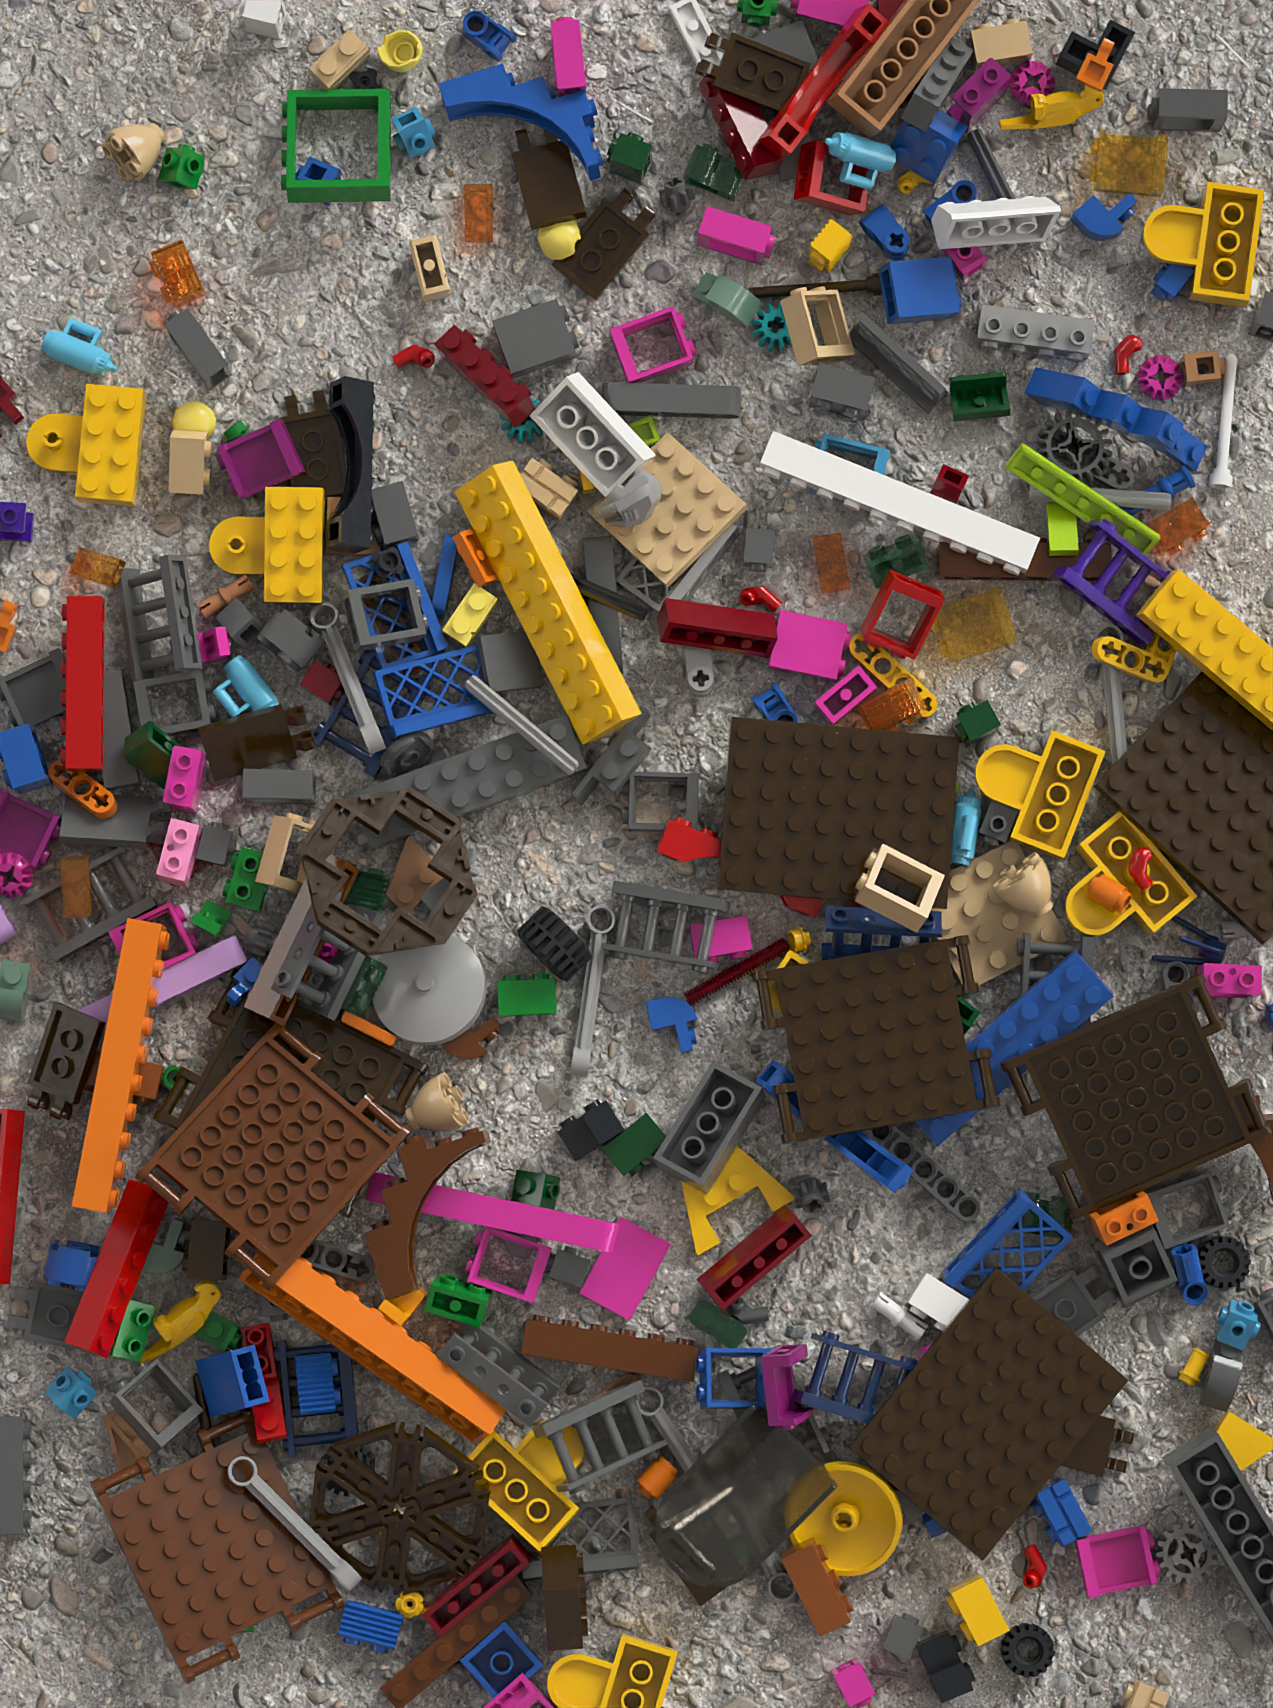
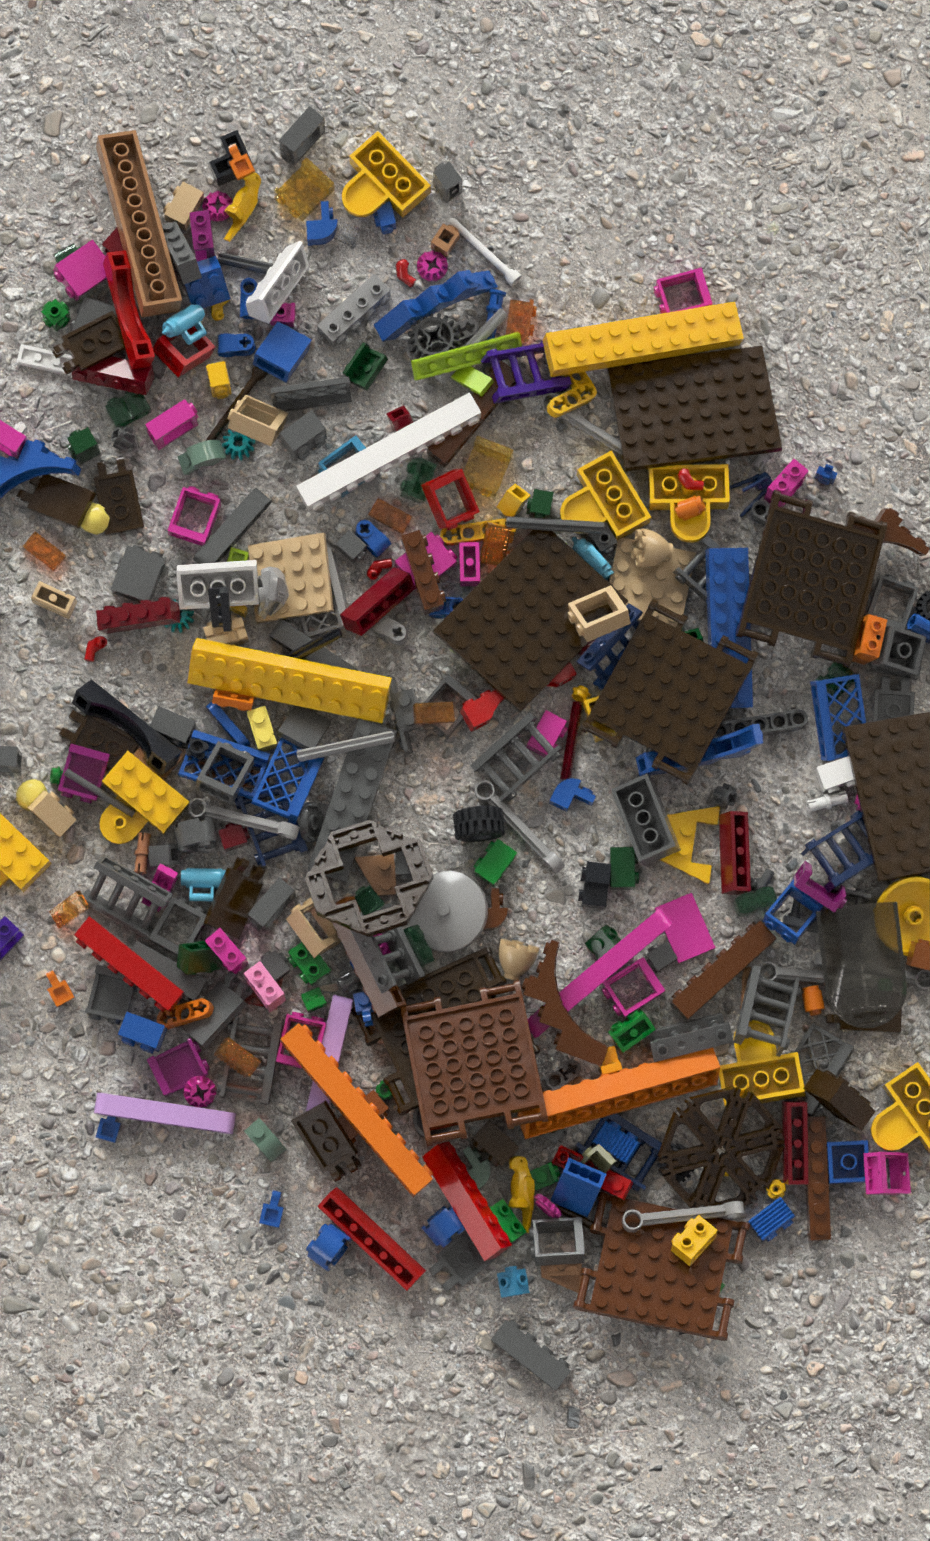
camera: 50 degrees left, 5 degrees down
orange tile [341,1010,398,1046] -> none
none -> dark grey bar [64,769,136,818]
none -> black bracket [208,586,232,632]
none -> blue piece [355,520,392,558]
none -> reddish brown brick [401,530,446,615]
none -> clear orange tile [413,702,455,724]
none -> yellow brick [496,483,531,517]
none -> dark grey axle [506,516,605,534]
none -> dark pink gear [534,1194,562,1219]
none -> olive bracket [581,1144,616,1173]
none -> yellow brick [671,1215,718,1266]

